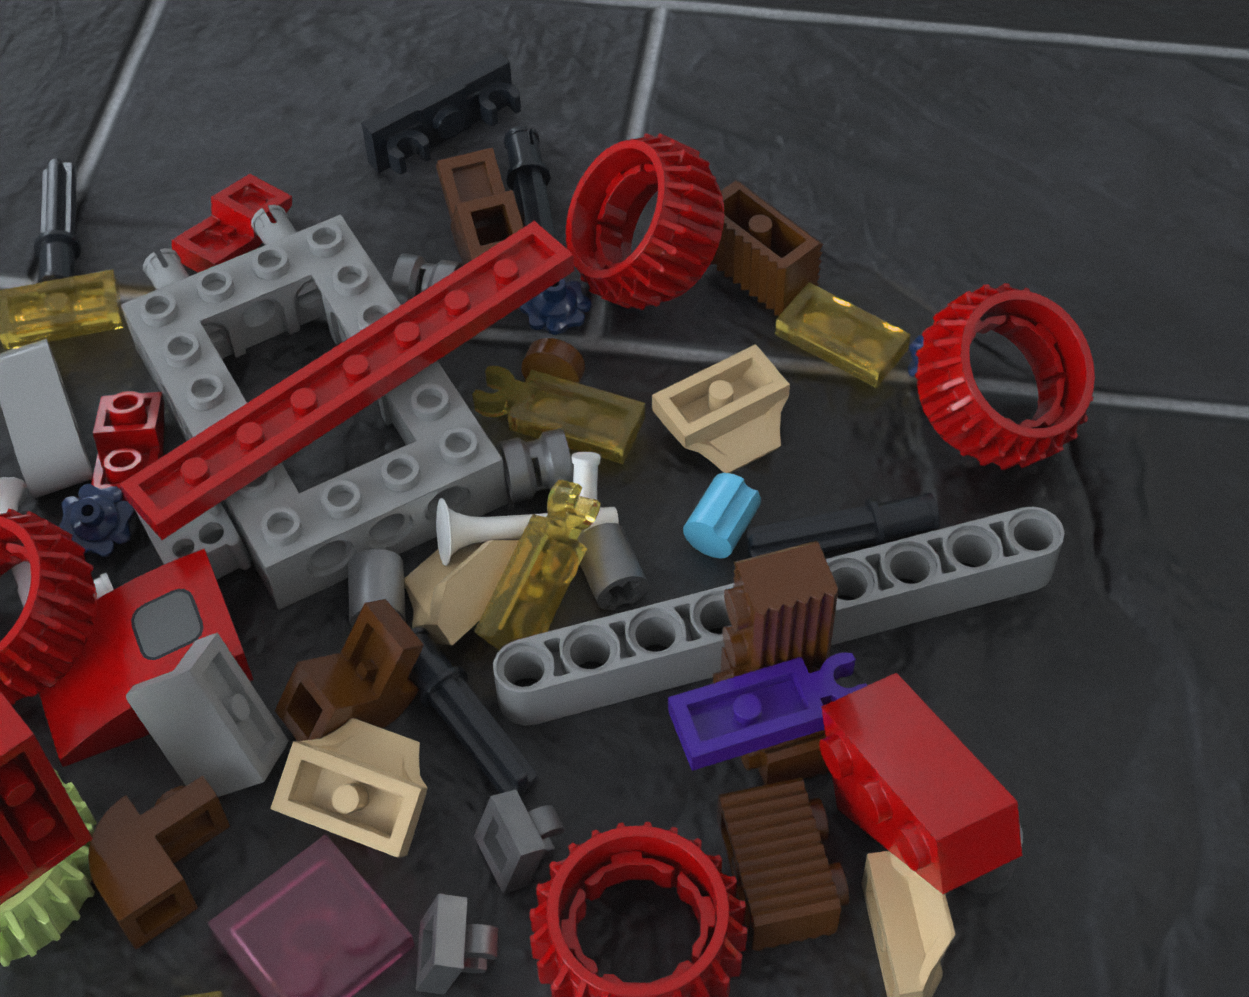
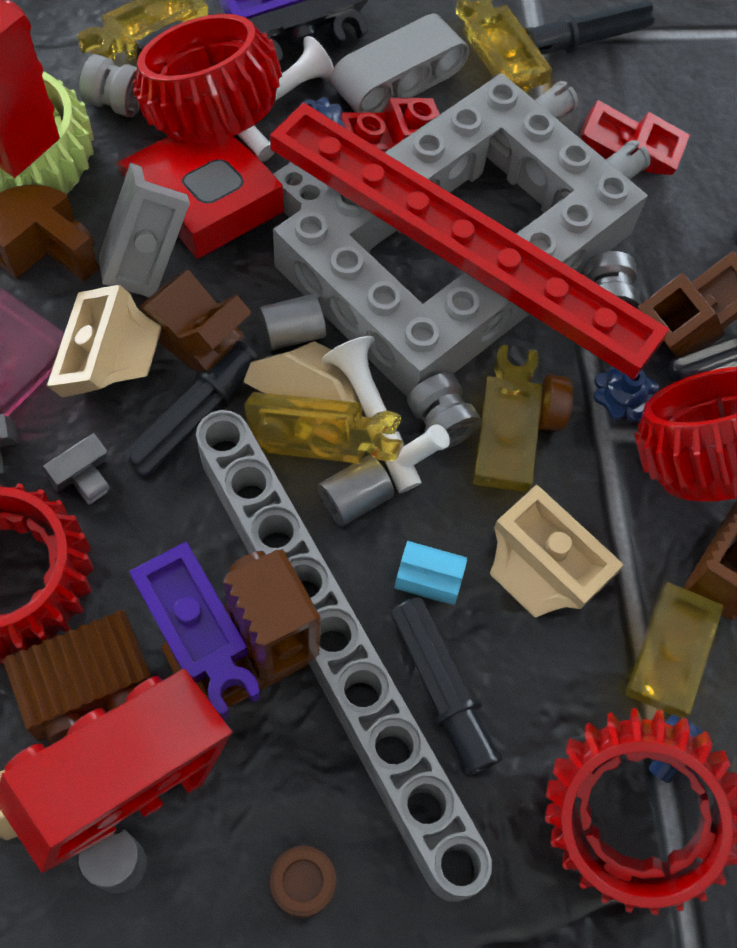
camera: 70 degrees right, 10 degrees up
none -> reddish brown tile [270,846,336,918]

